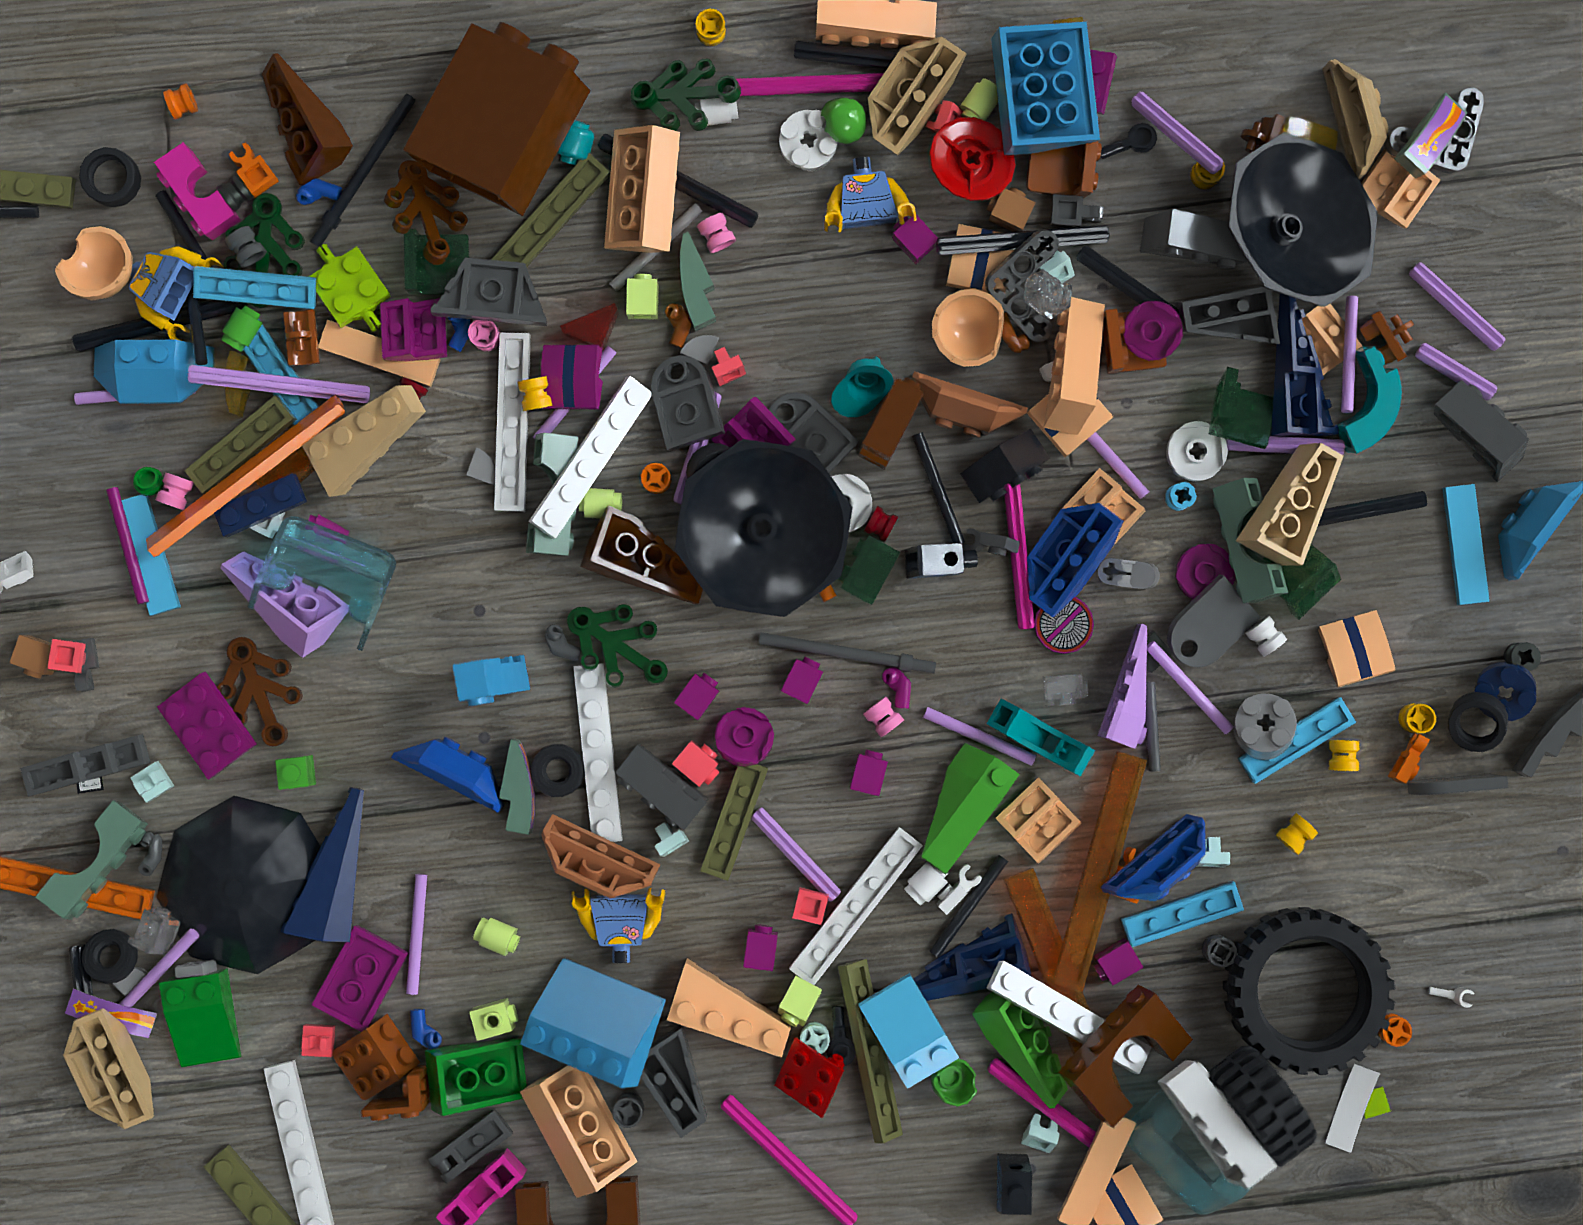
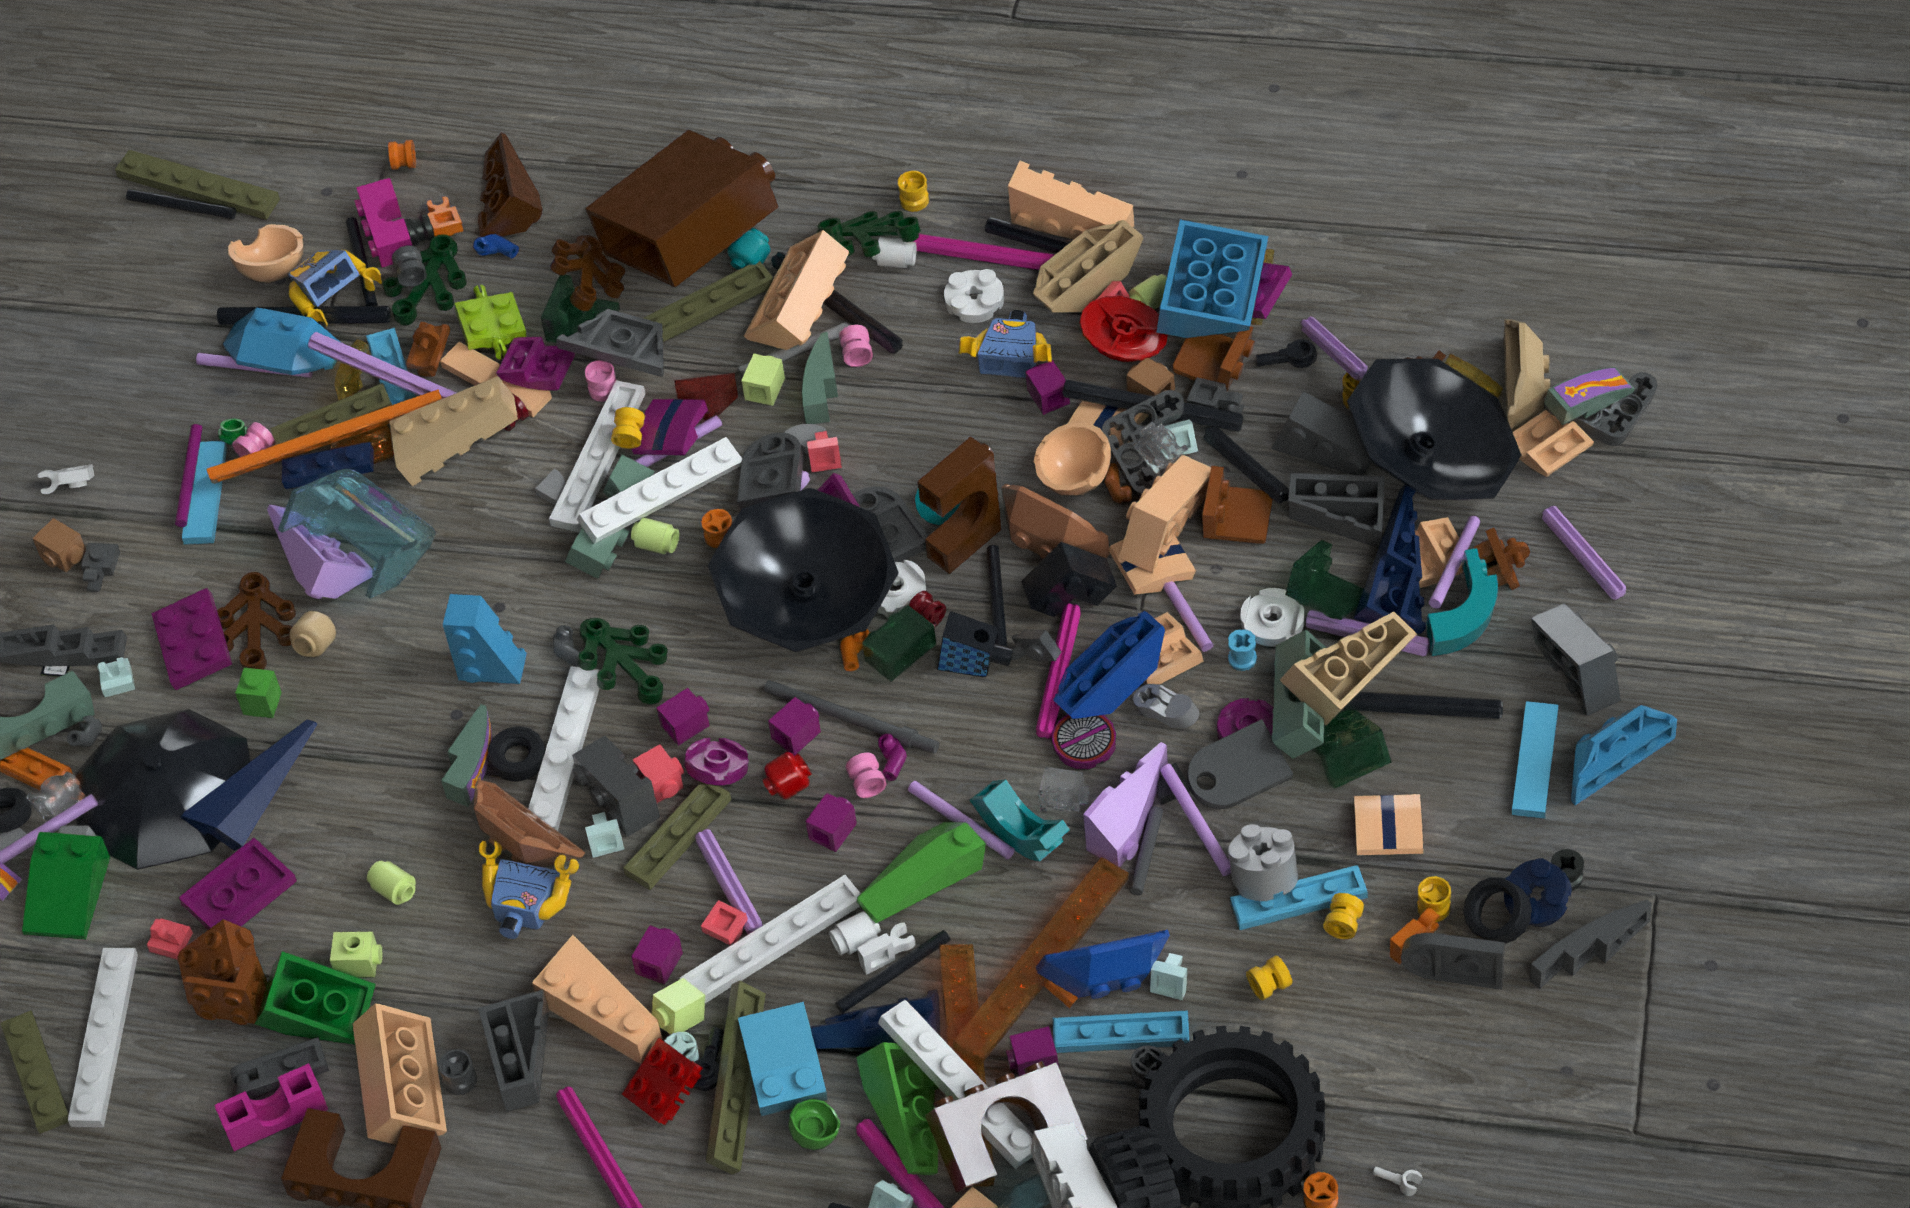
camera: 25 degrees right, 35 degrees down
coral tile [47,639,86,673] -> none
black tyre [79,147,141,207] -> none
black bar [186,286,208,365] -> none
medium azure tile [193,266,316,309] -> none
bright green brick [221,305,263,352] -> none
black bar [310,93,416,247] -> none
blue wedge [391,737,504,813] -> none
lavender bar [406,874,427,995] -> none
blue arm [410,1008,442,1049] -> none
blue arm [447,317,471,352] -> none
dark azure slope [520,958,666,1088] -> none
reddish brown wedge [580,506,703,605] -> none
dark orange arm [665,303,692,349] -> none
bright green hair [821,97,866,144] -> none
light nougat slope [996,777,1081,864] -> none
magenta tile [1123,301,1183,361] -> none
white wheel [1245,615,1287,657] -> none
lavender axle [1415,343,1497,400] -> none
none -> tan head [289,611,336,657]
none -> red head [762,751,812,800]

